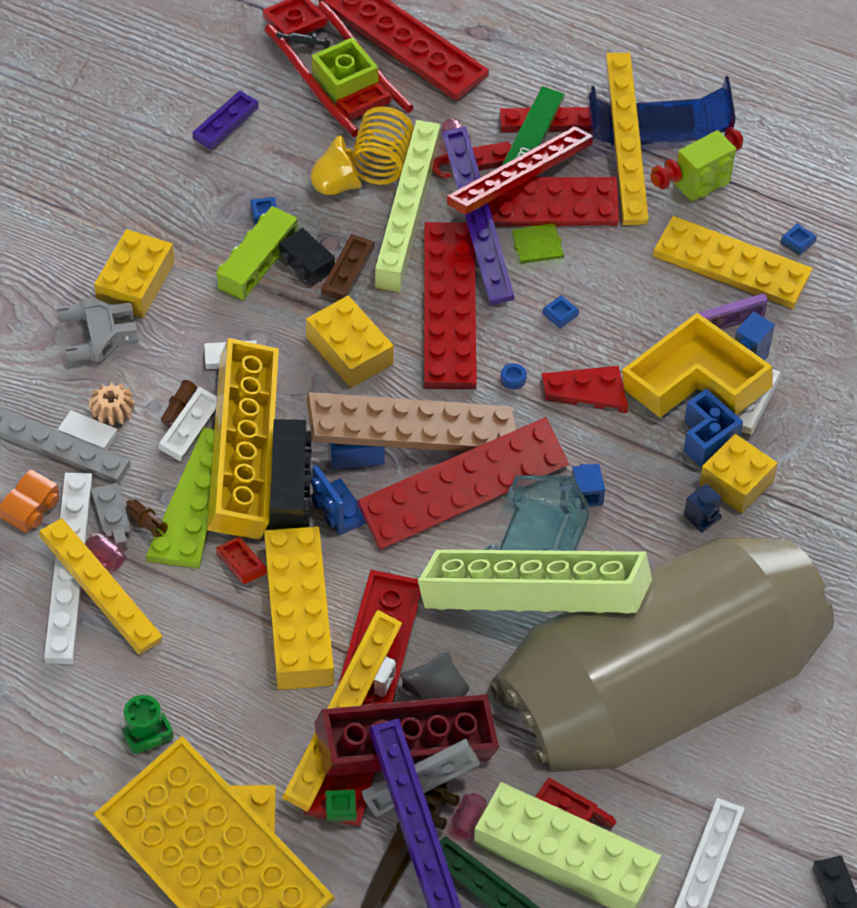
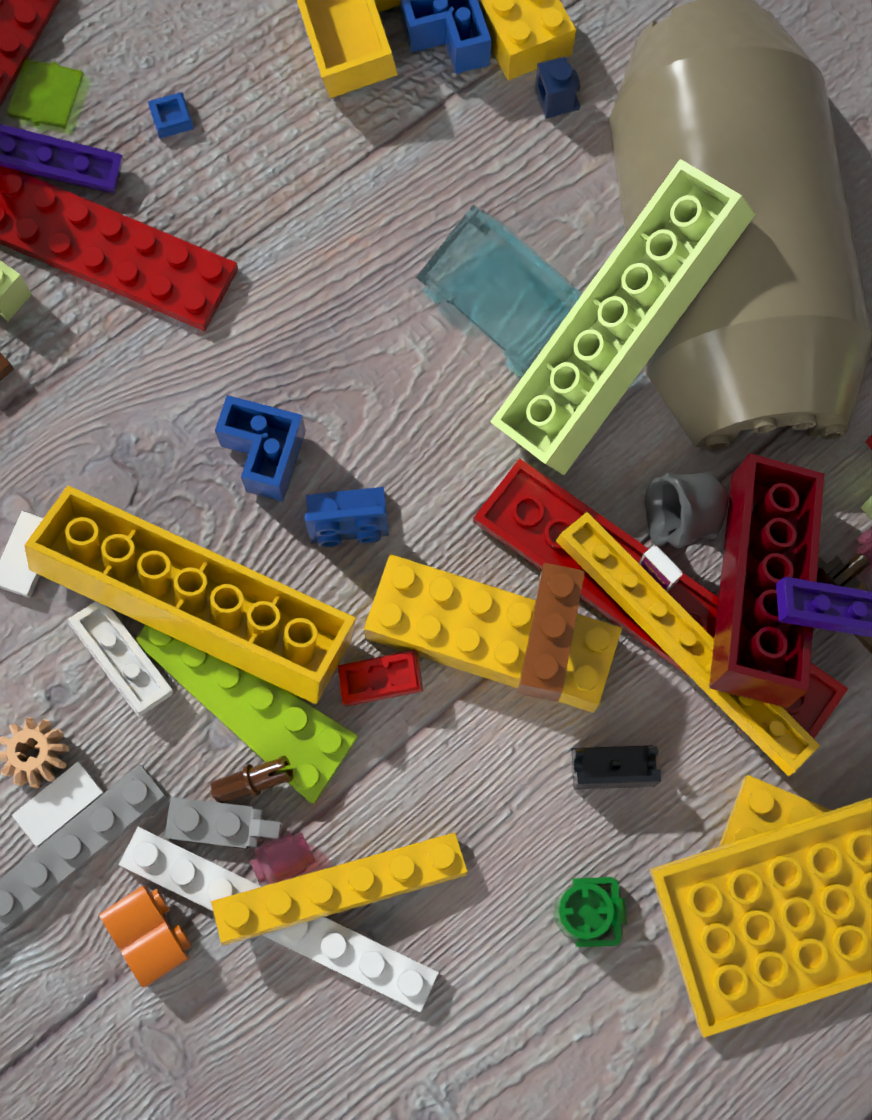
camera: 65 degrees left, 20 degrees up
reddish brown axle [161,380,197,427] -> none
black brick [270,419,312,530] -> none
yellow brick [306,295,394,388] -> none
medium nougat plate [306,392,516,452] -> none
green tile [325,789,356,822] -> none
red plate [356,417,569,551] -> none
light grey plate [362,739,480,817] -> none
blue tile [500,363,527,389] -> none
red wing [541,366,628,413] -> none
blue brick [571,463,605,508] -> none
none -> dark orange arch [517,563,585,702]
none -> black hinge [571,745,661,790]

